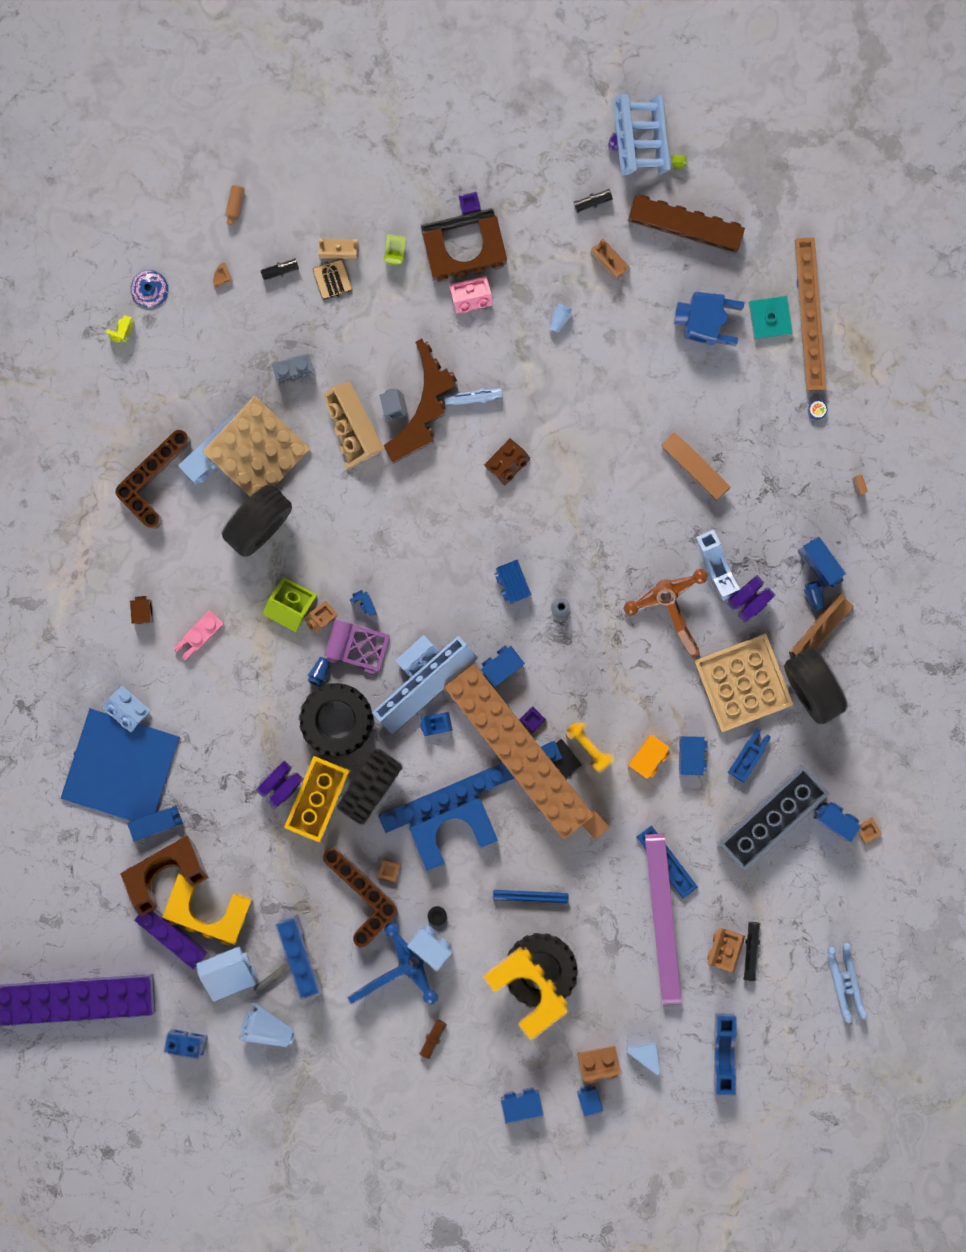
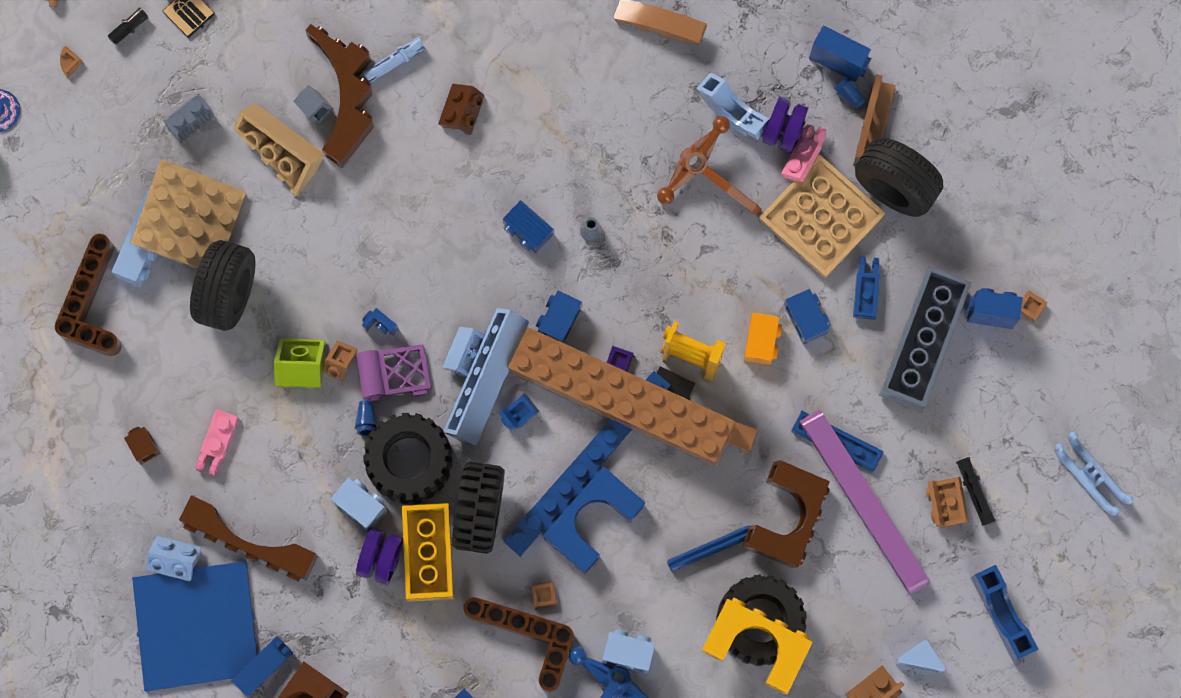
camera: 25 degrees left, 10 degrees down
black tile [427,906,447,926] -> none
none -> reddish brown arch [179,495,318,582]
none -> light blue brick [331,477,388,532]
none -> reddish brown arch [742,460,830,568]
none -> bright pink hinge [781,125,827,182]

